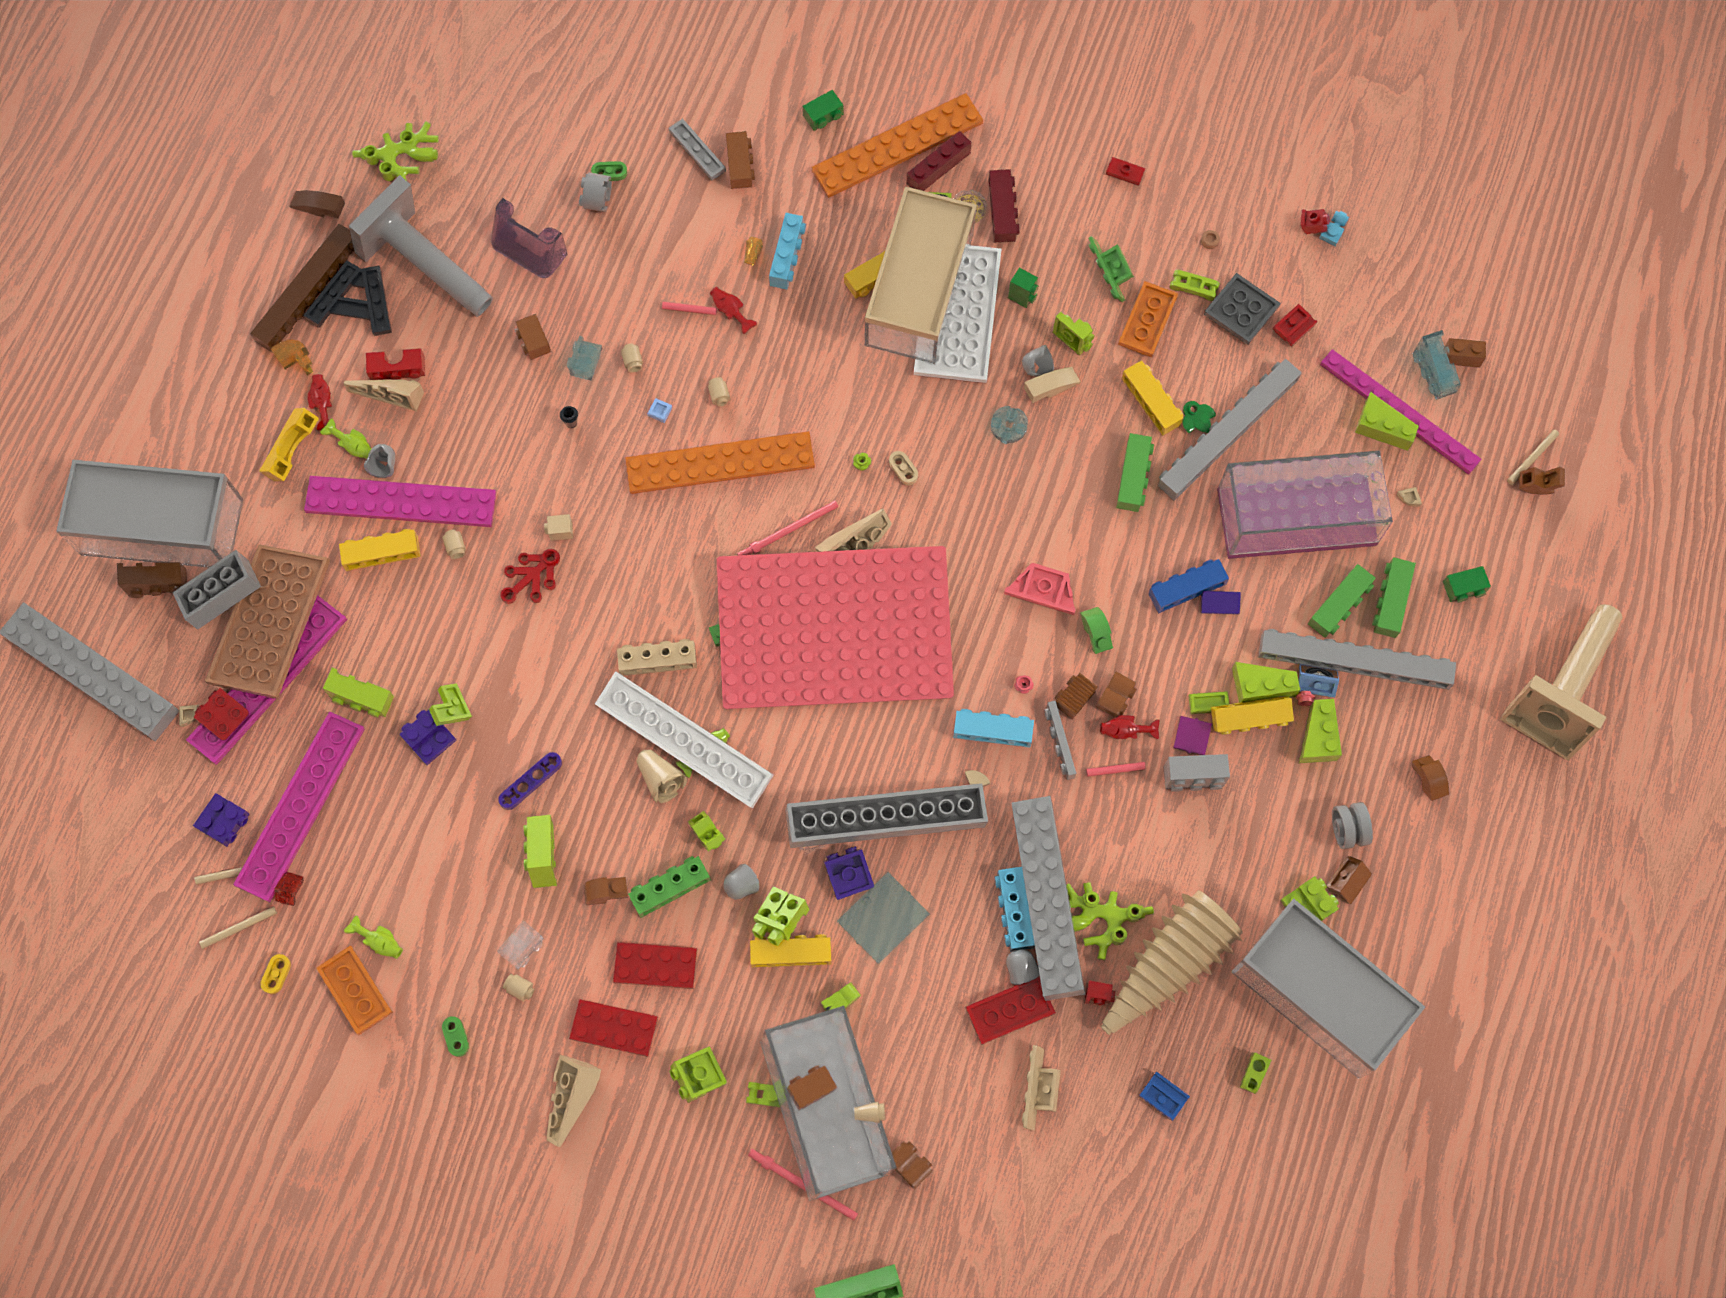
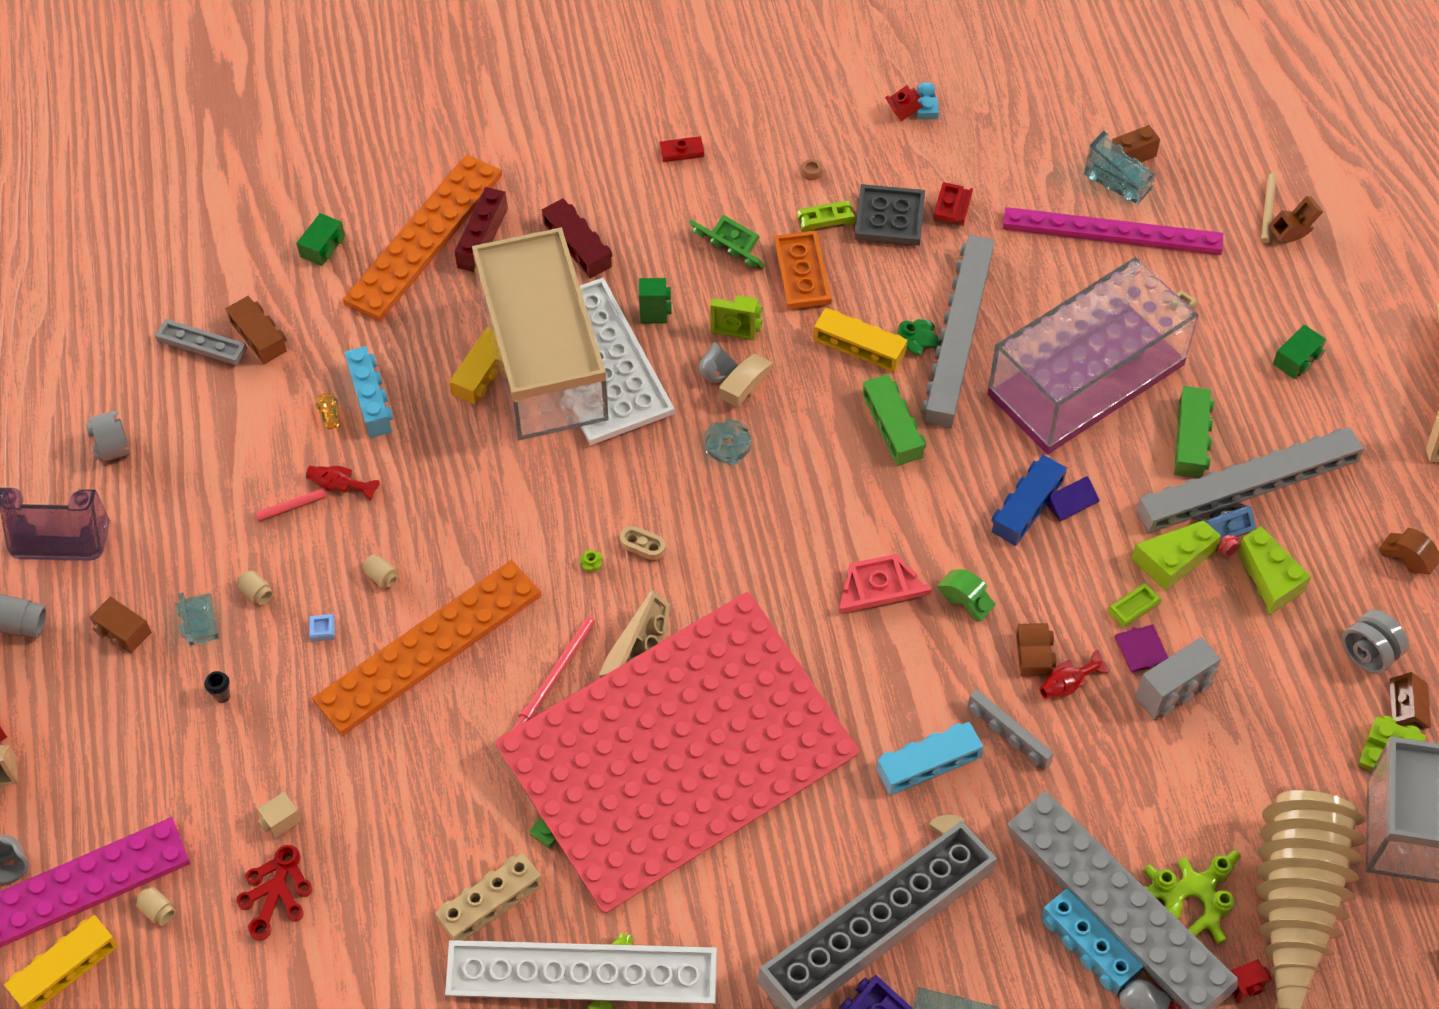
camera: 30 degrees left, 15 degrees down
bright green plate [591,161,628,181] -> none
coral plate [1014,675,1034,694] -> none
dark orange brick [1055,673,1098,720] -> none
coral bar [1086,762,1145,777] -> none
yellow brick [1211,696,1294,735] -> none
lime wedge [1355,392,1419,451] -> none
bright green brick [1372,557,1416,638] -> none

